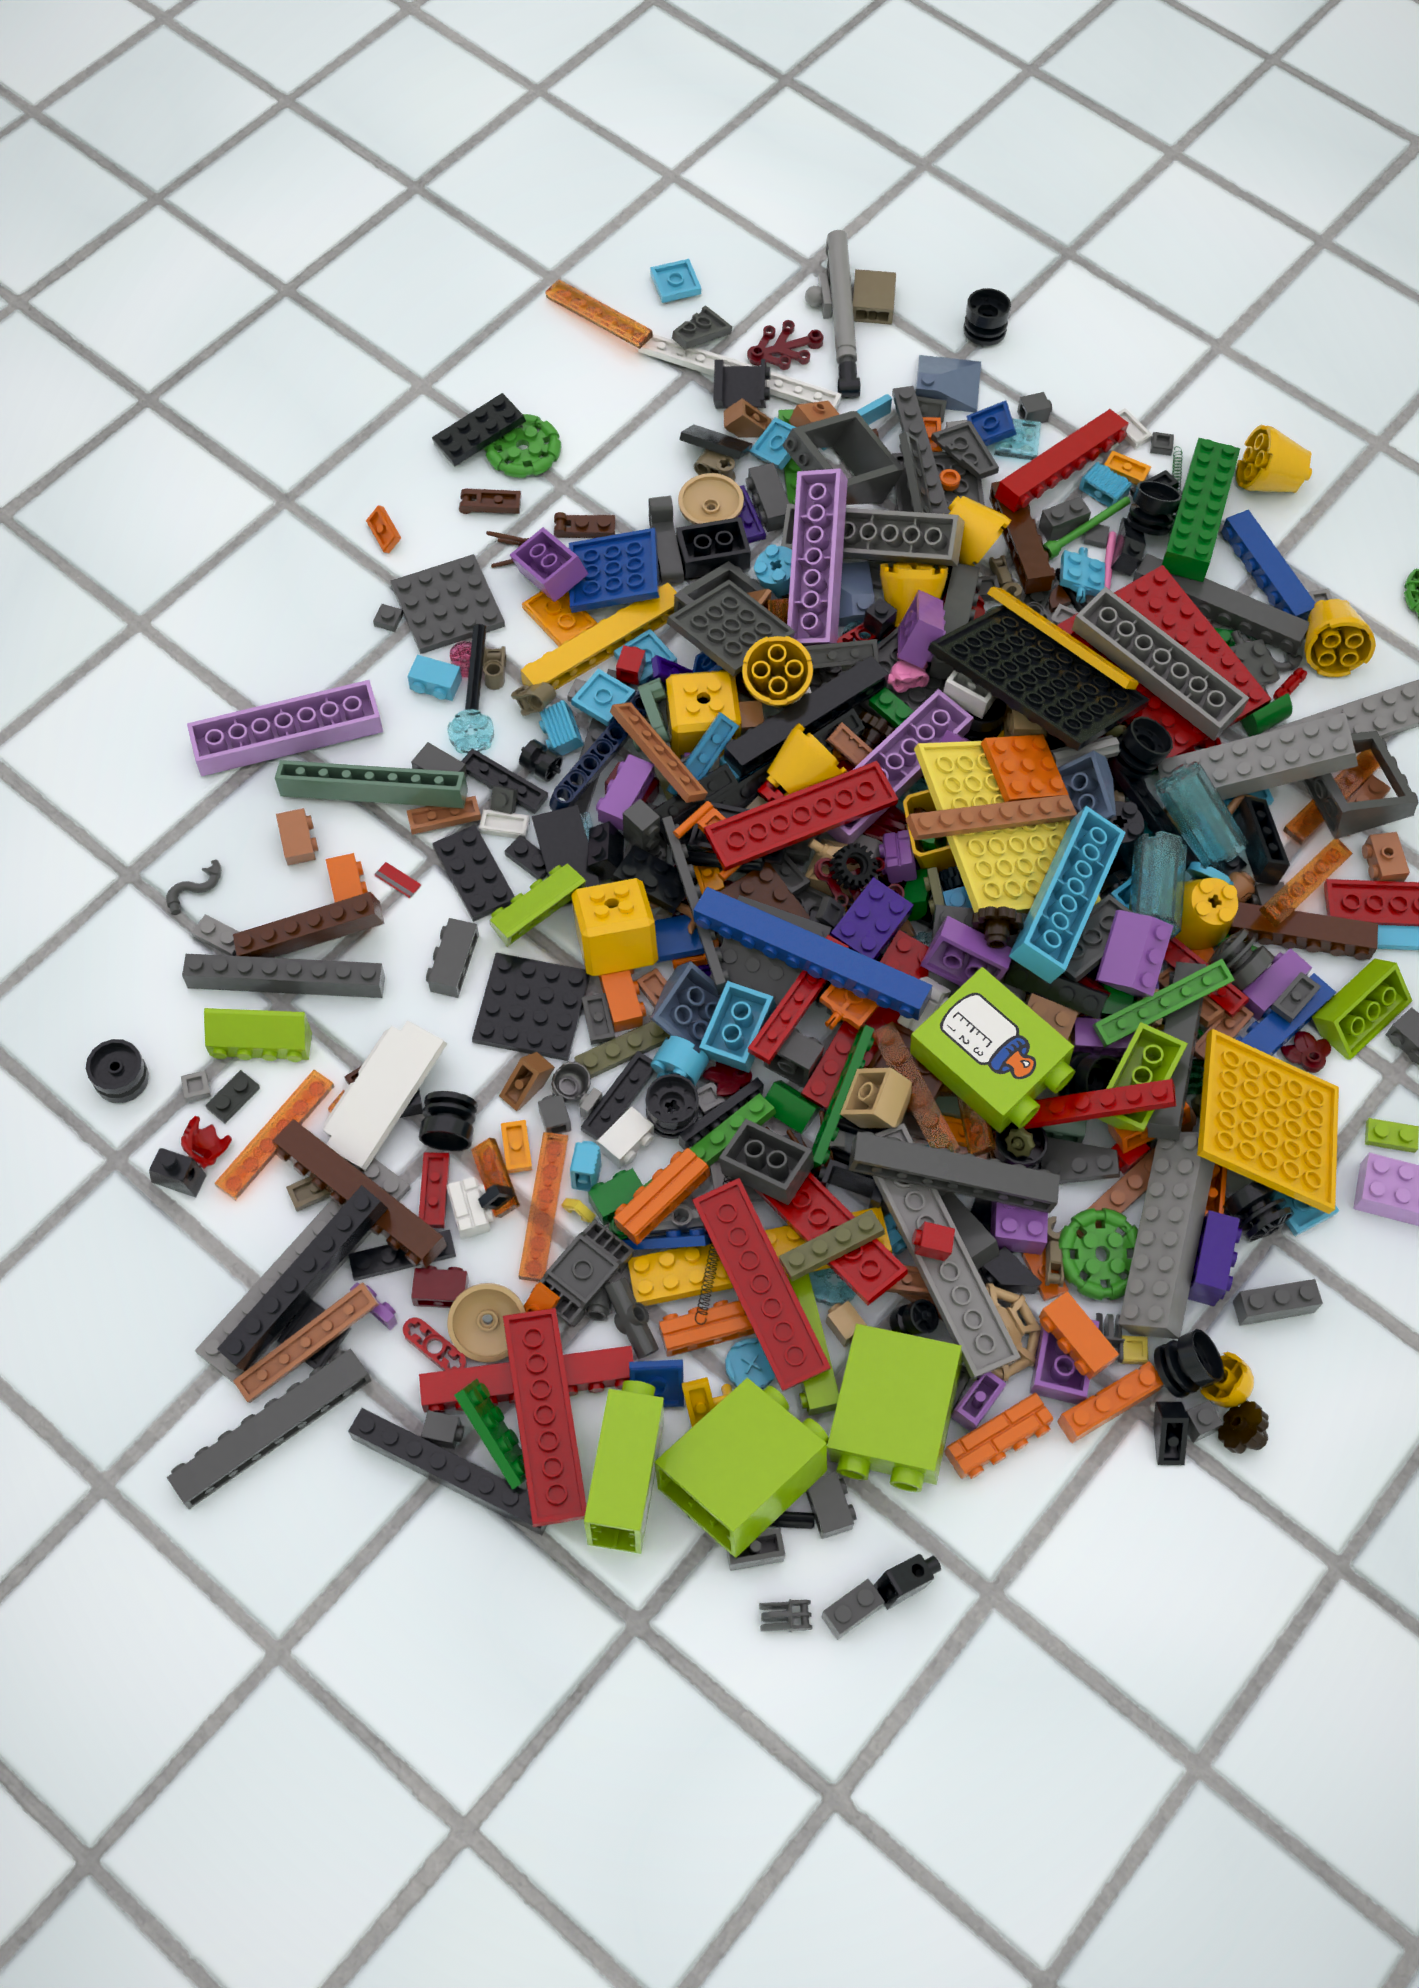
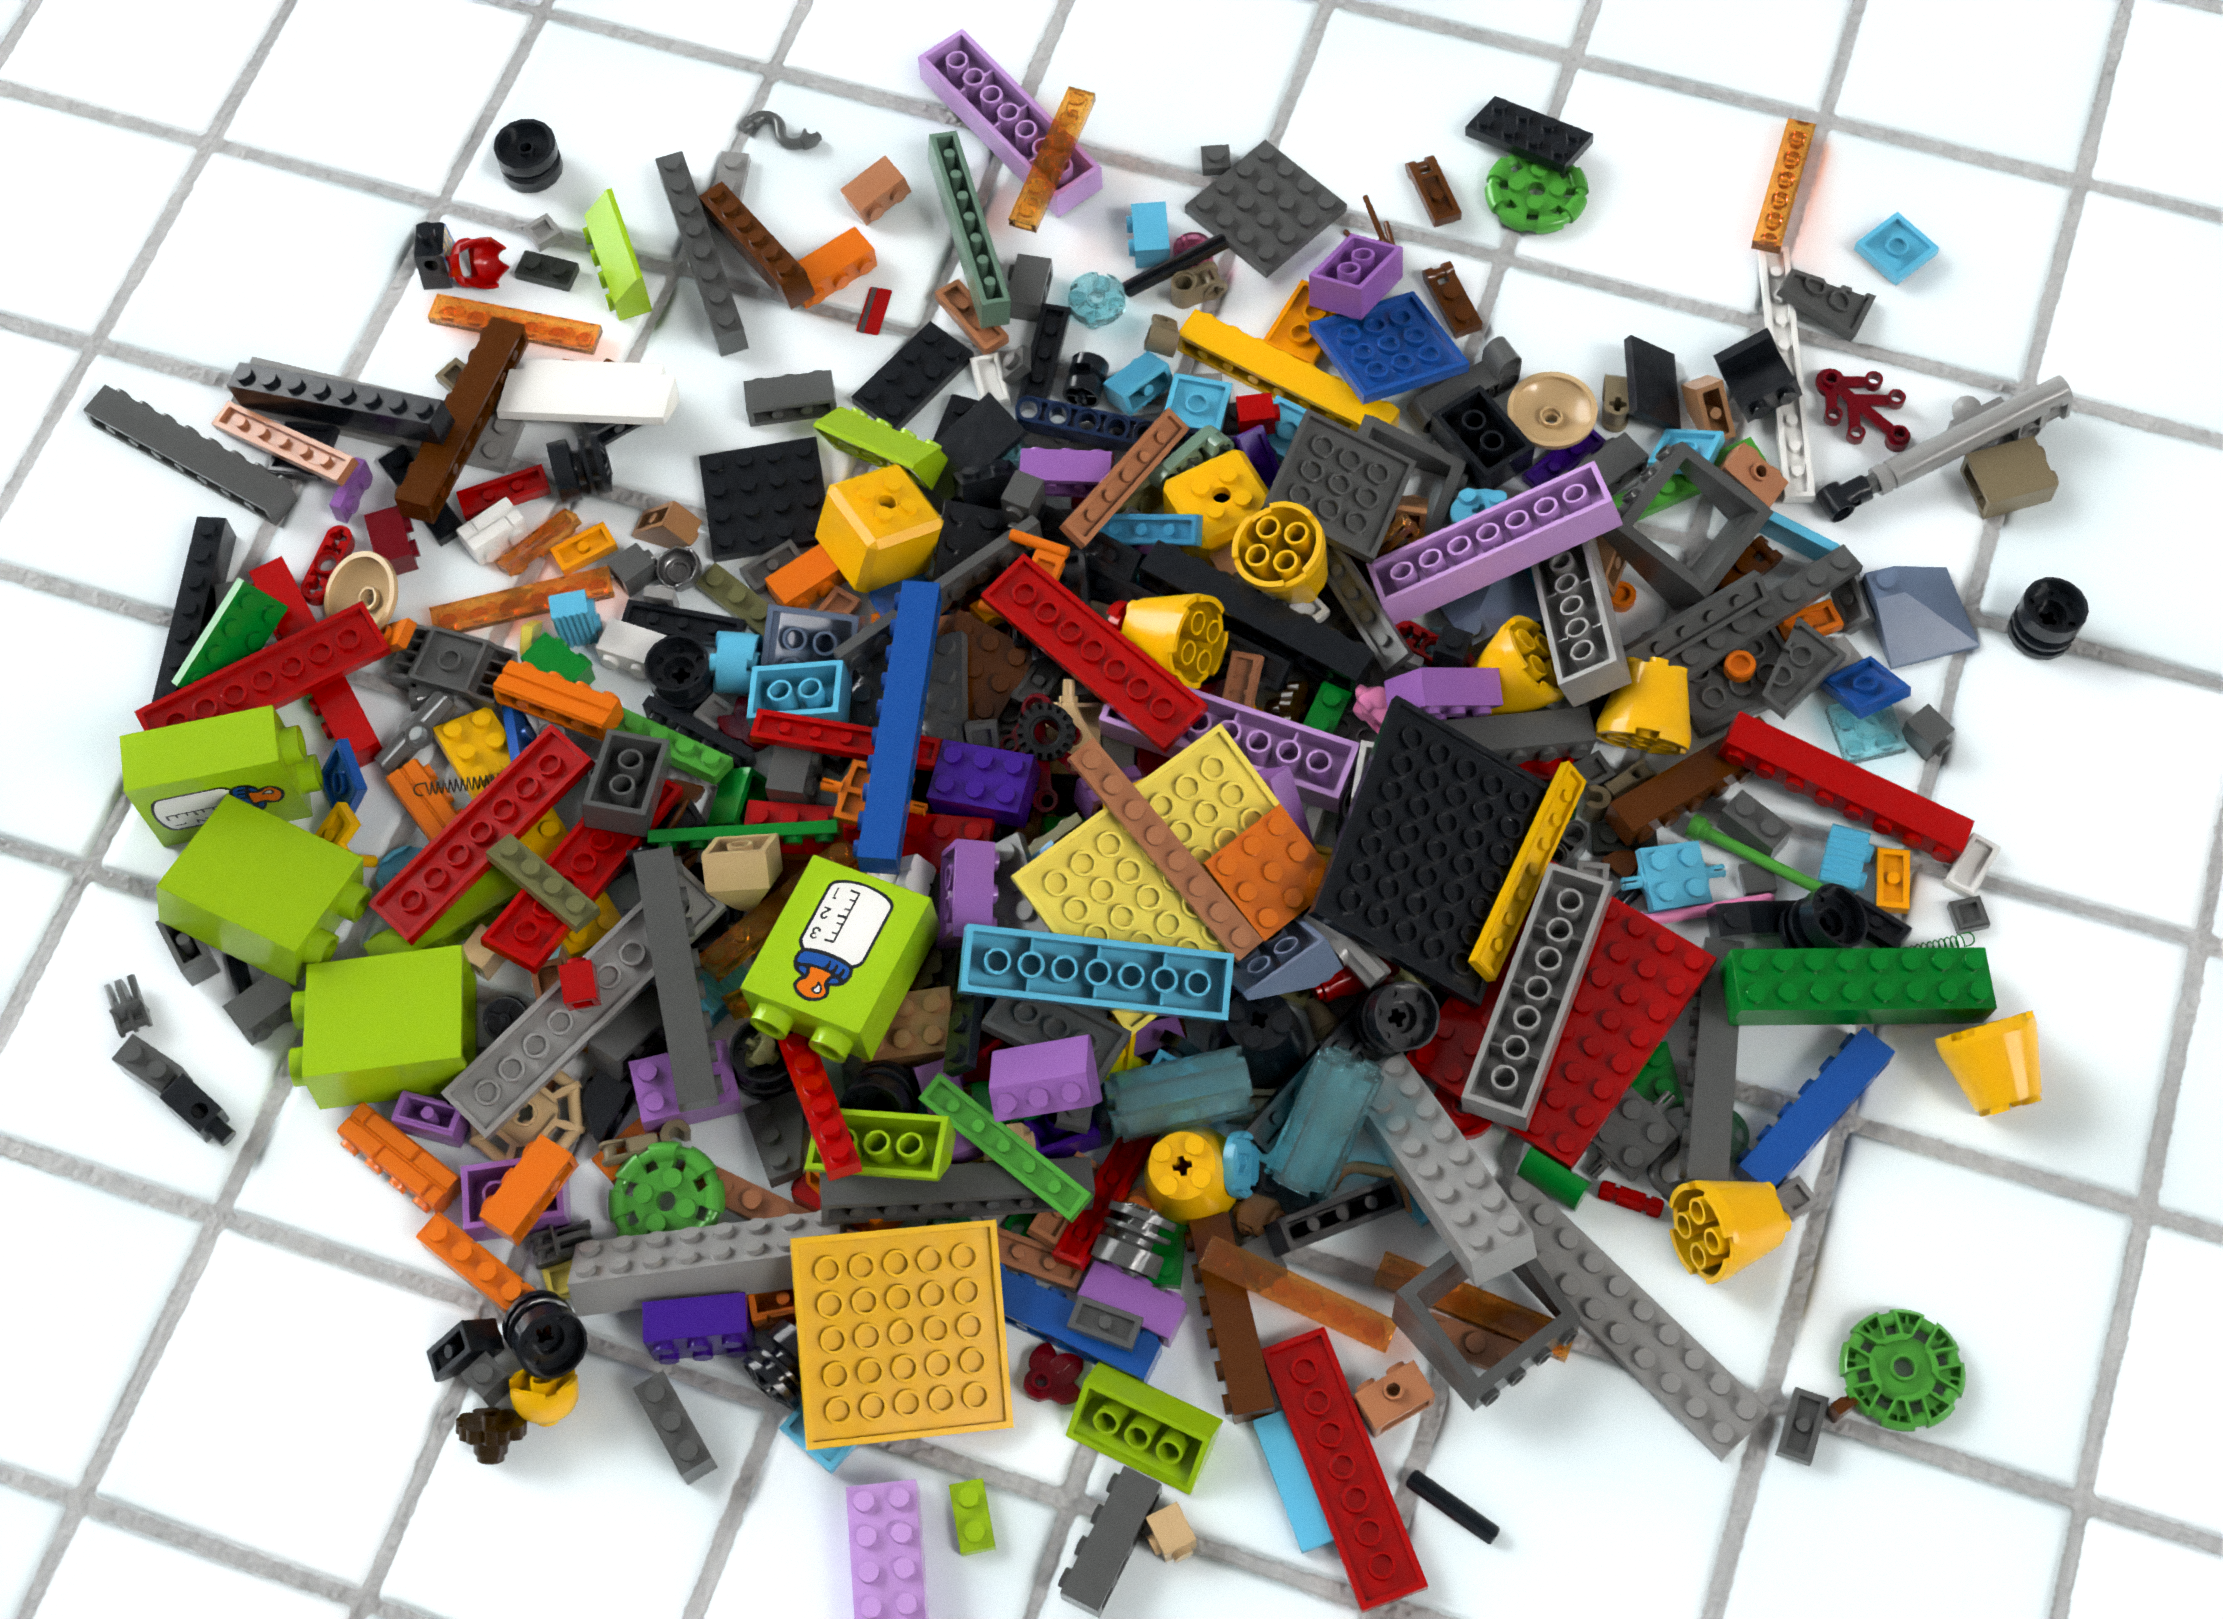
camera: 75 degrees right, 0 degrees up
orange plate [366,505,401,553] -> none
black plate [478,1184,515,1210] -> none
dark brown plant [972,906,1024,949] -> none
none -> clear orange plate [1008,86,1096,233]

